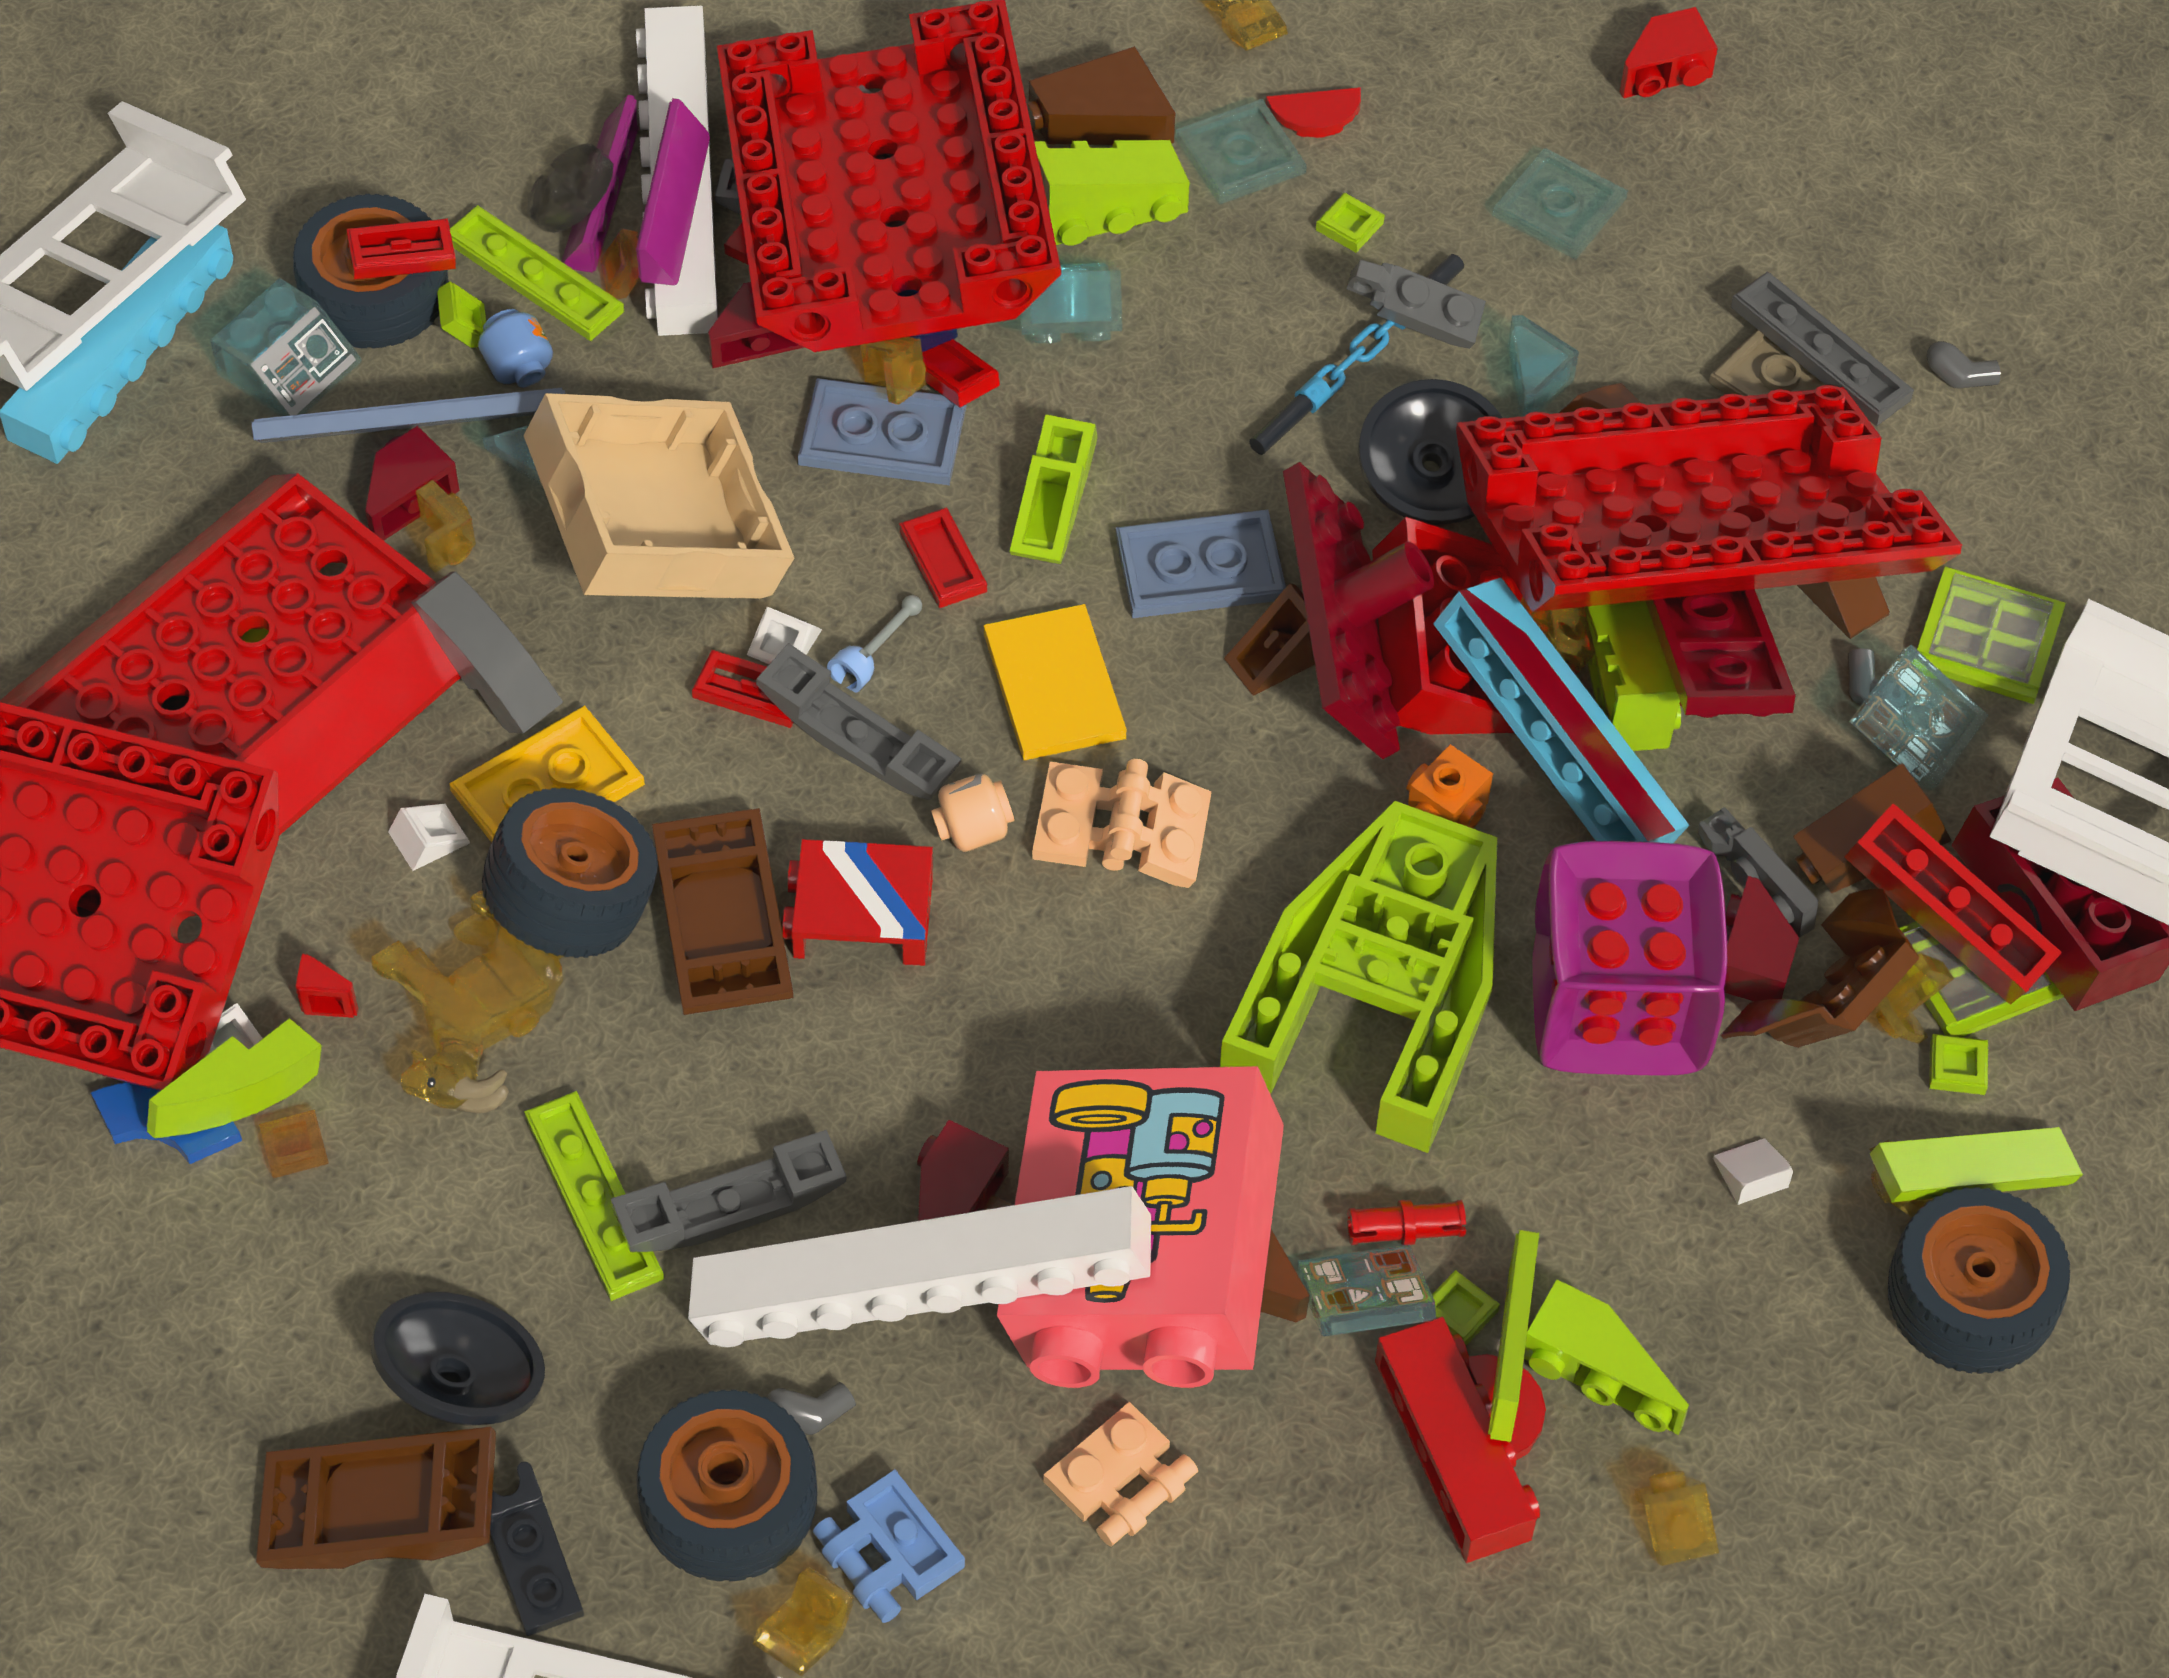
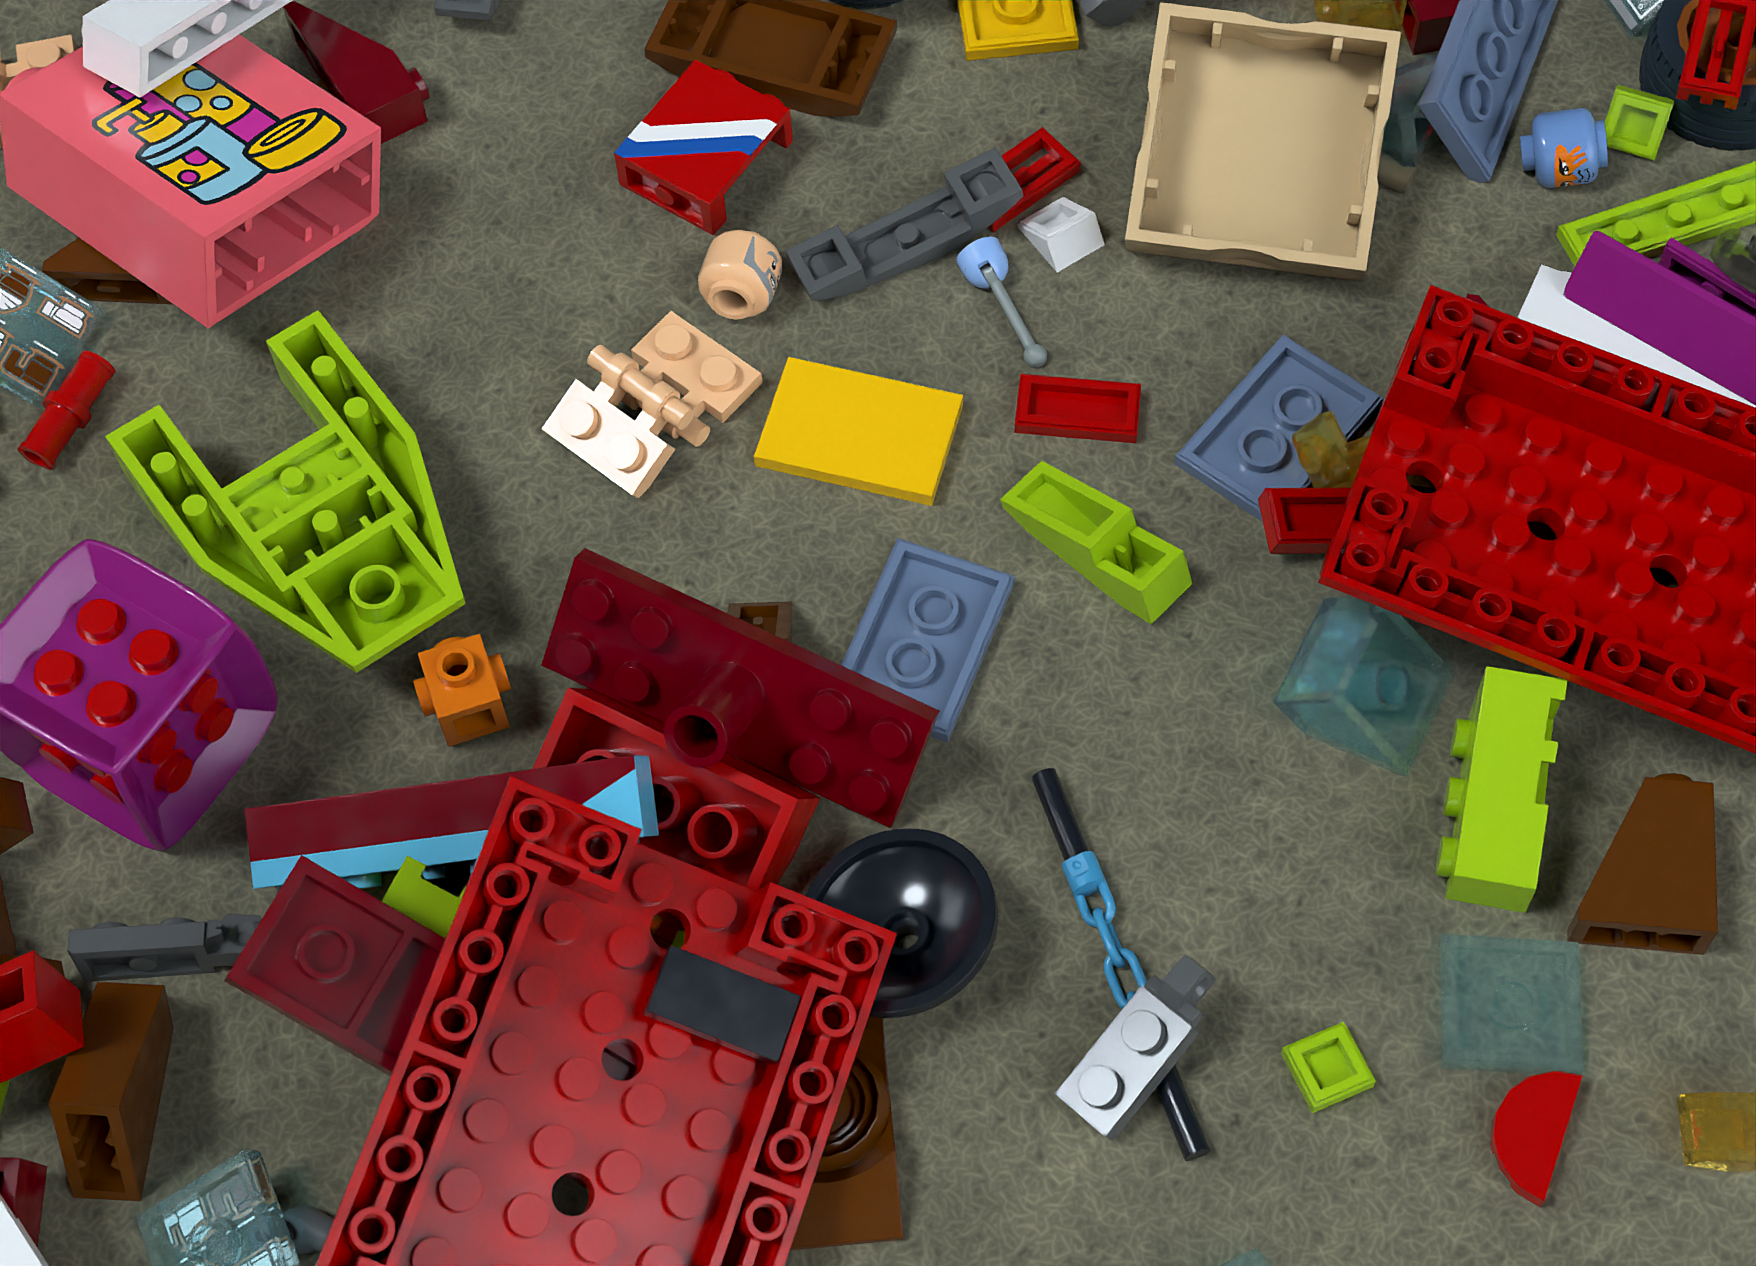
camera: 125 degrees right, 5 degrees up
clear light blue slope [1508,315,1579,417] -> none
dark red slope [1724,876,1799,1001] -> none
none -> black tile [643,945,801,1065]

